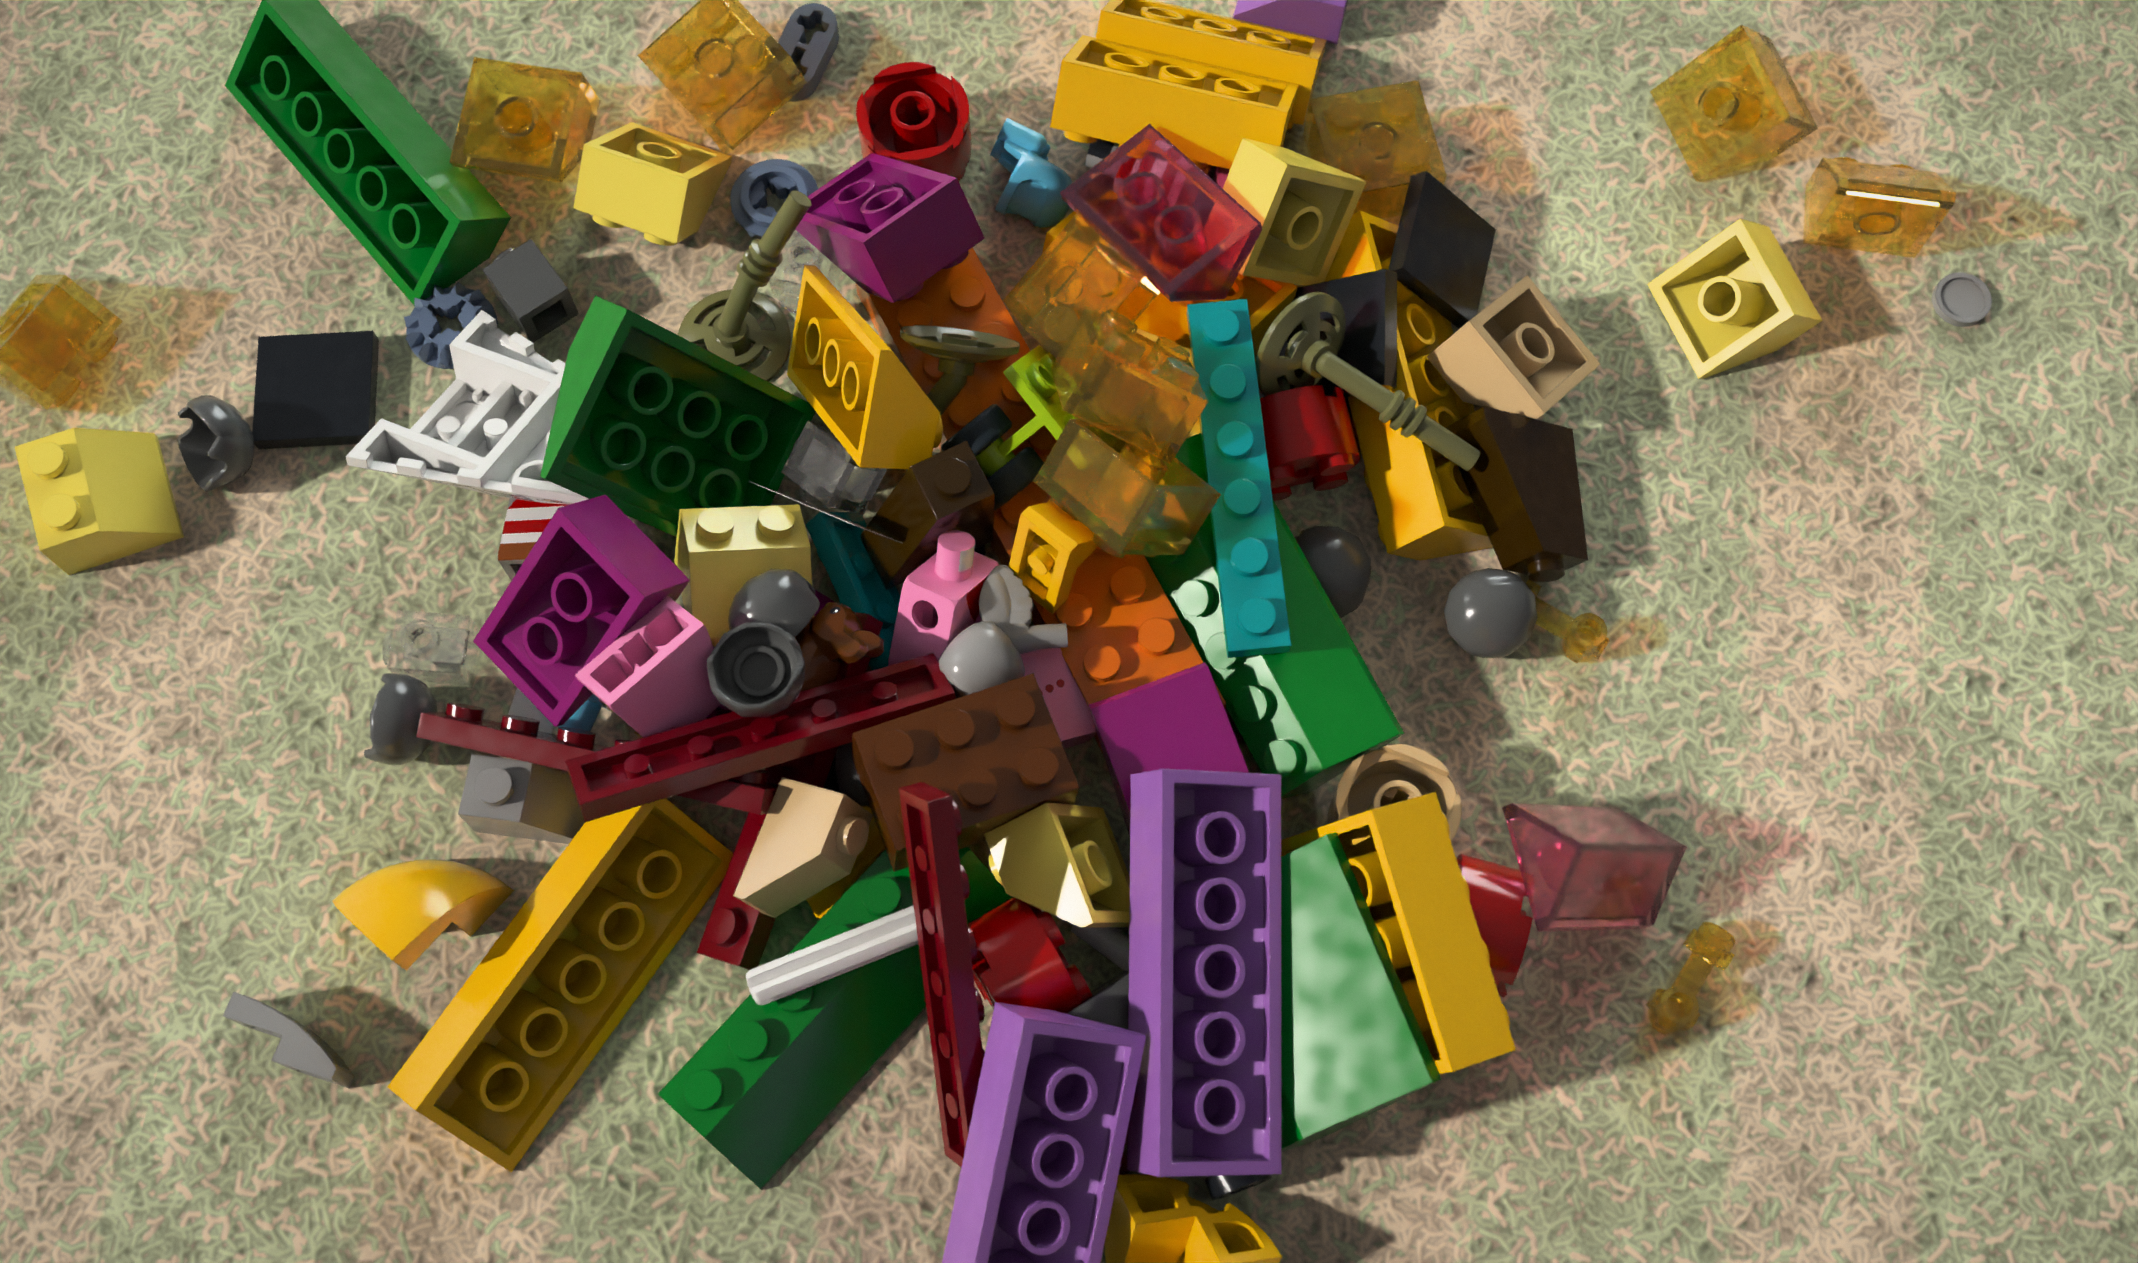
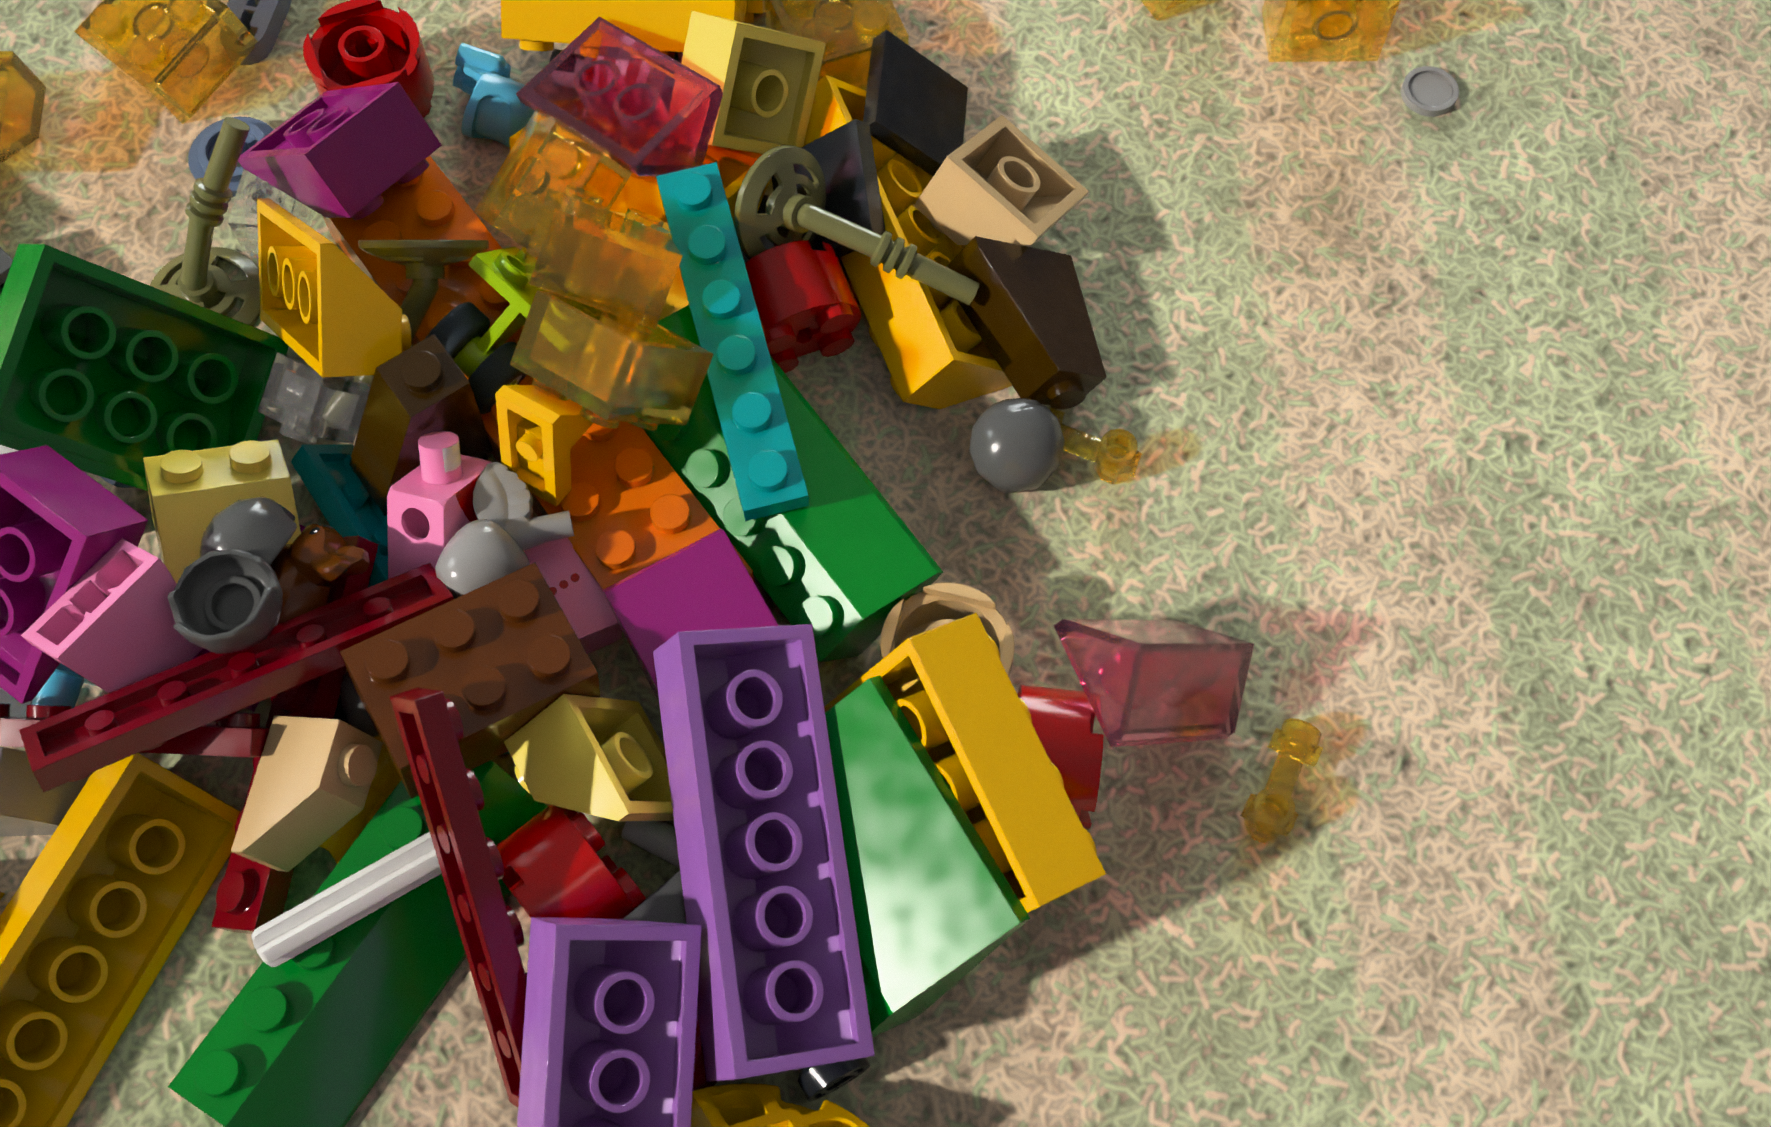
camera: 10 degrees left, 5 degrees down
light yellow slope [573,122,732,246] -> none
sticker [749,481,902,543] -> none
dark grey hair [1295,526,1371,619] -> none
light yellow slope [1647,219,1823,379] -> none

